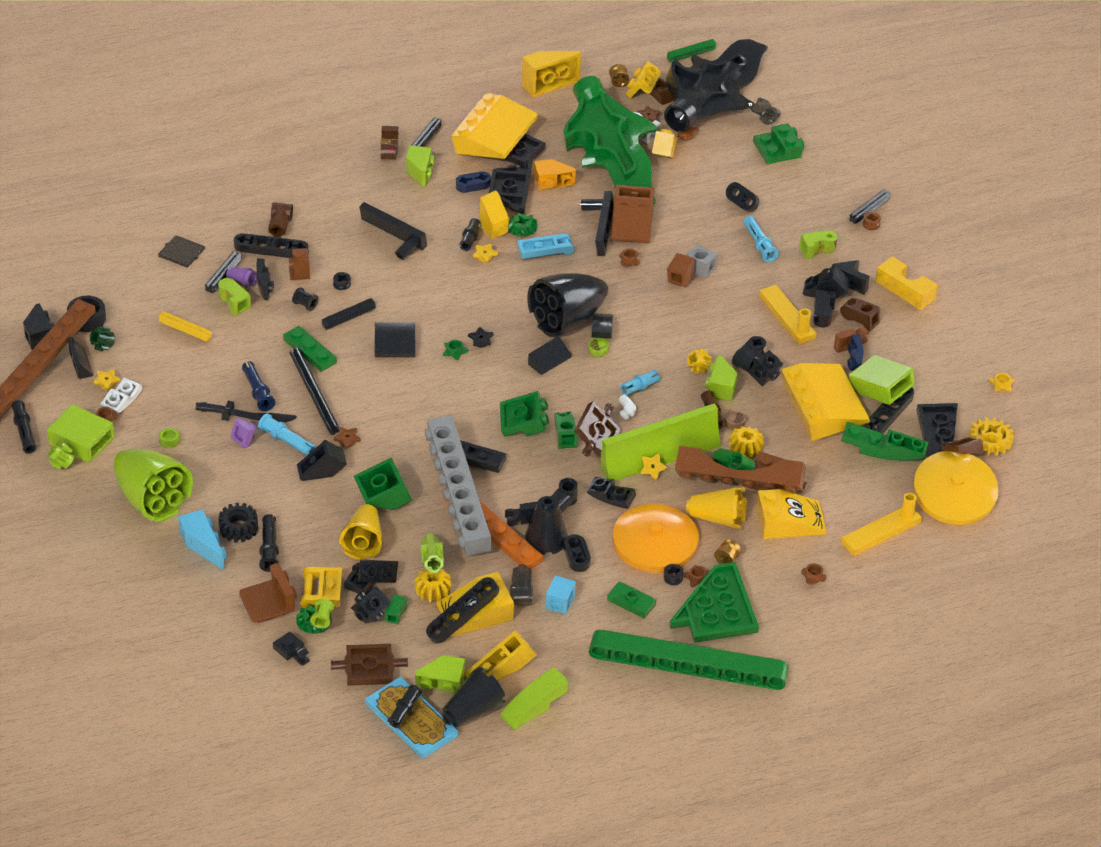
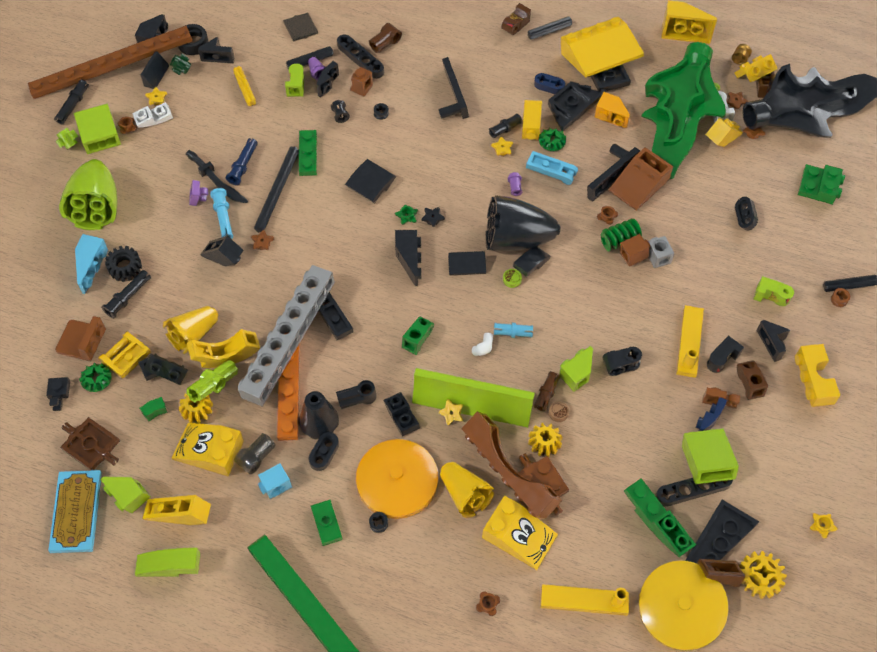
camera: 40 degrees right, 15 degrees up
lime tile [159,428,180,448] -> none
lime bush [310,599,334,629] -> none
black axle [322,298,376,330] -> none
black brick [351,586,391,624] -> none
green slope [353,457,413,510] -> none
black pin [387,685,422,728] -> none
lime slope [406,145,435,186] -> none
black beam [426,577,499,643] -> none
black cone [442,667,506,726] -> none
green plate [500,391,549,437] -> none
black plate [505,502,537,526] -> none
reddish brown plate [574,401,621,458] -> none
green axle [667,39,716,62] -> none
green wing [669,562,759,643] -> none
dark orange plate [683,565,710,587] -> none
yellow gear [687,348,712,374] -> none
green piece [712,448,755,470] -> none
pearl gold wheel [714,539,741,564] -> none
medium azure pin [743,216,779,262] -> none
clear smoke plate [747,97,781,125] -> none
black brick [748,350,783,386] -> none
yellow slope [781,363,870,441] -> none
black slope [802,265,850,299] -> none
none -> yellow arch [187,329,260,368]
none -> black slope [198,37,235,64]
none -> black slope [395,230,422,286]
none -> medium lavender pin [508,172,522,196]
none -> green piece [601,218,642,252]

